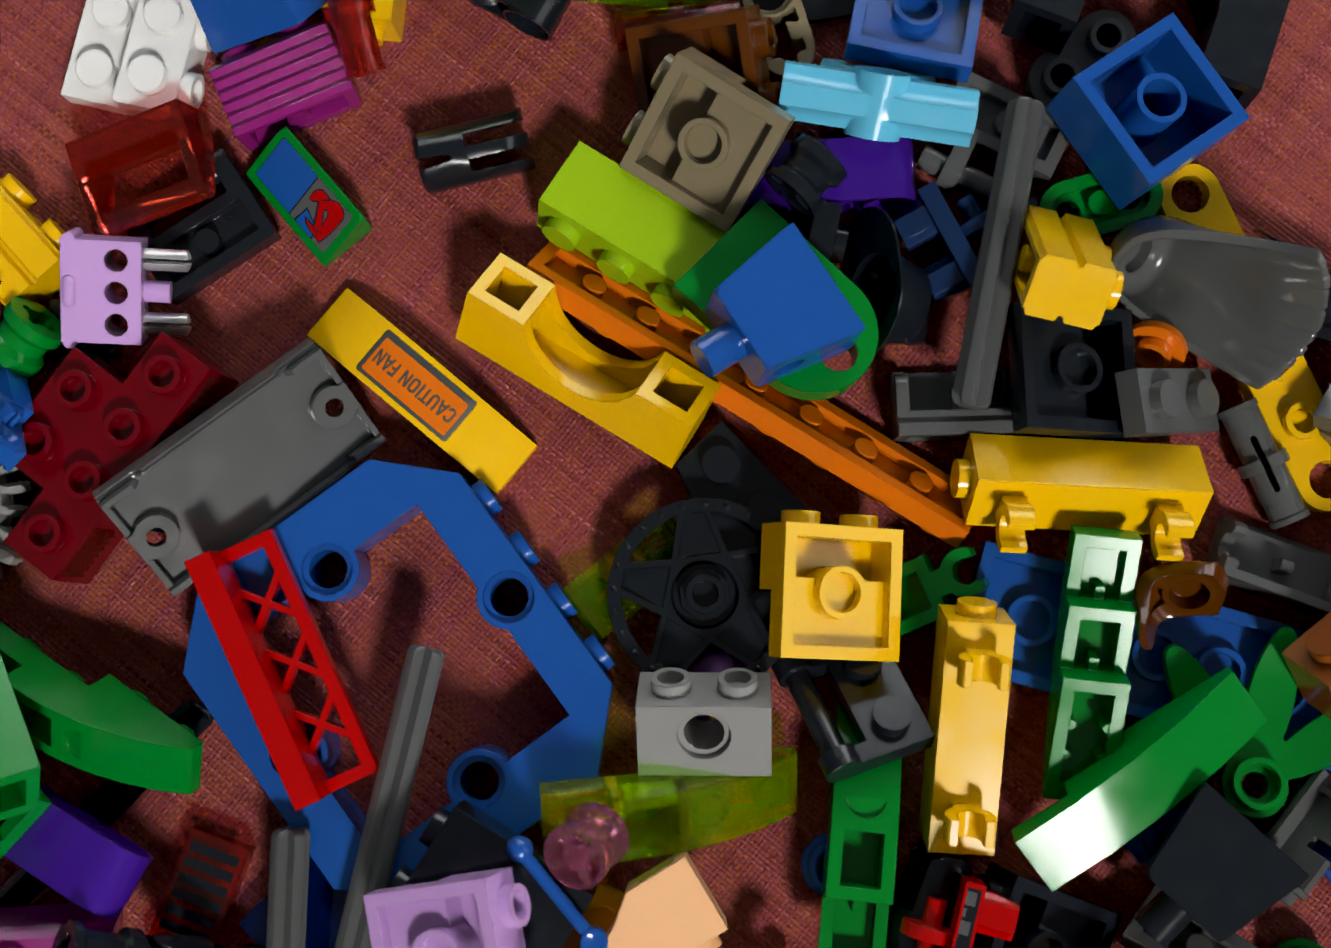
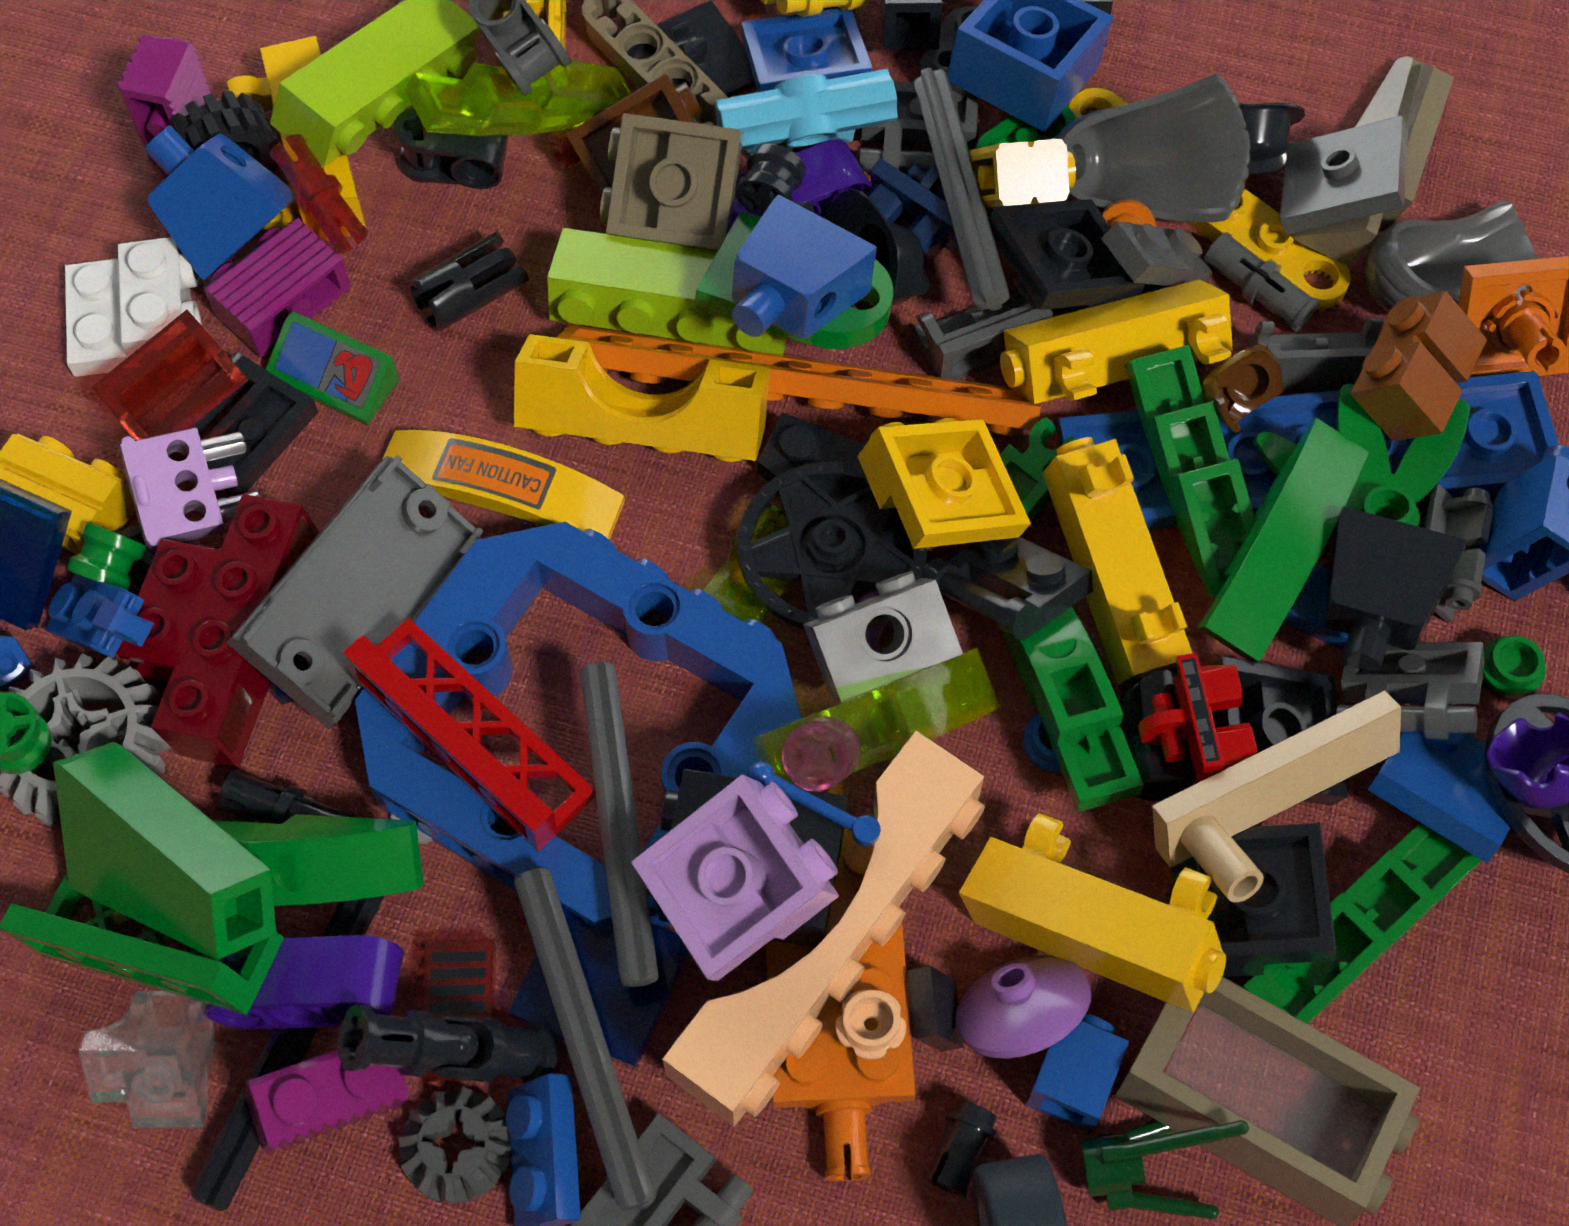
camera: 30 degrees left, 20 degrees down
none -> black pin [218,769,358,824]

